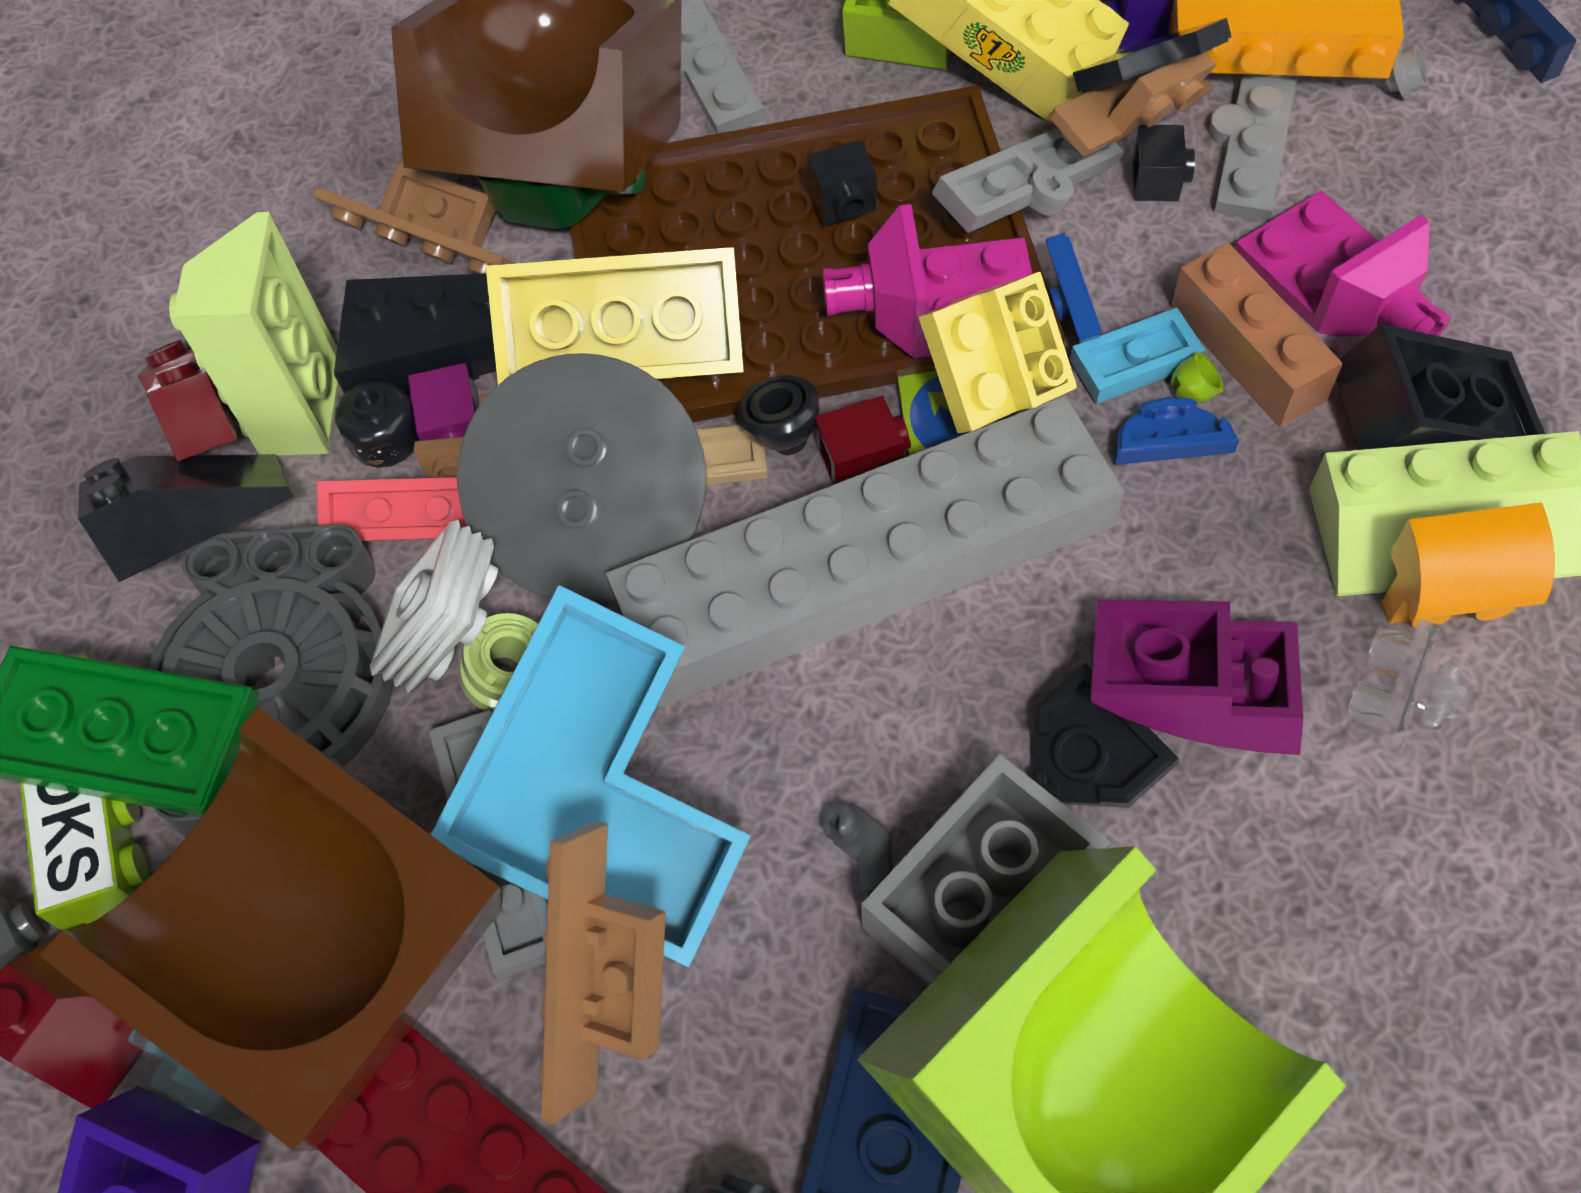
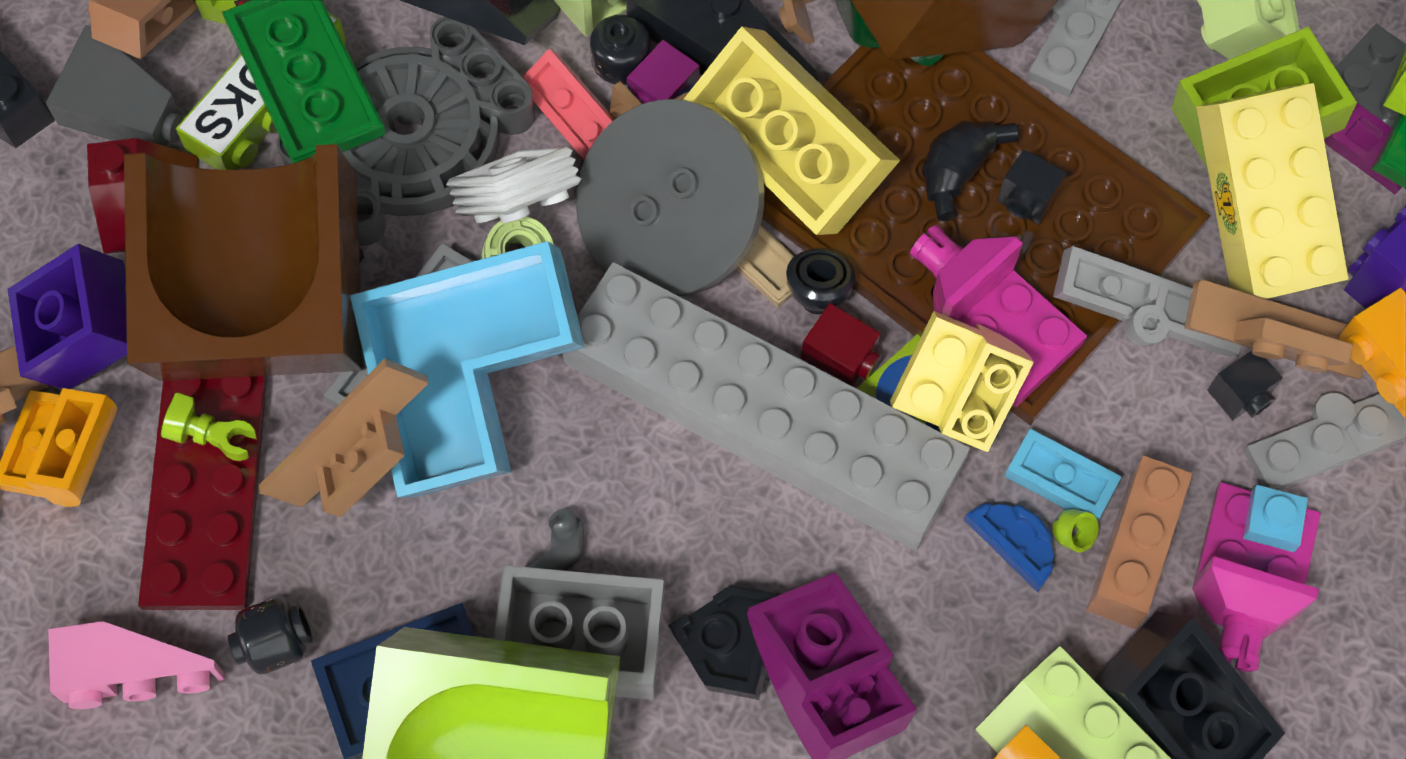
camera: 45 degrees right, 5 degrees up
blue plate [1045,232,1102,344] -> none
black tile [1073,17,1232,93] -> none
none -> lime piece [161,393,256,461]
none -> black piece [921,121,1018,221]
none -> medium azure plate [1243,485,1308,552]

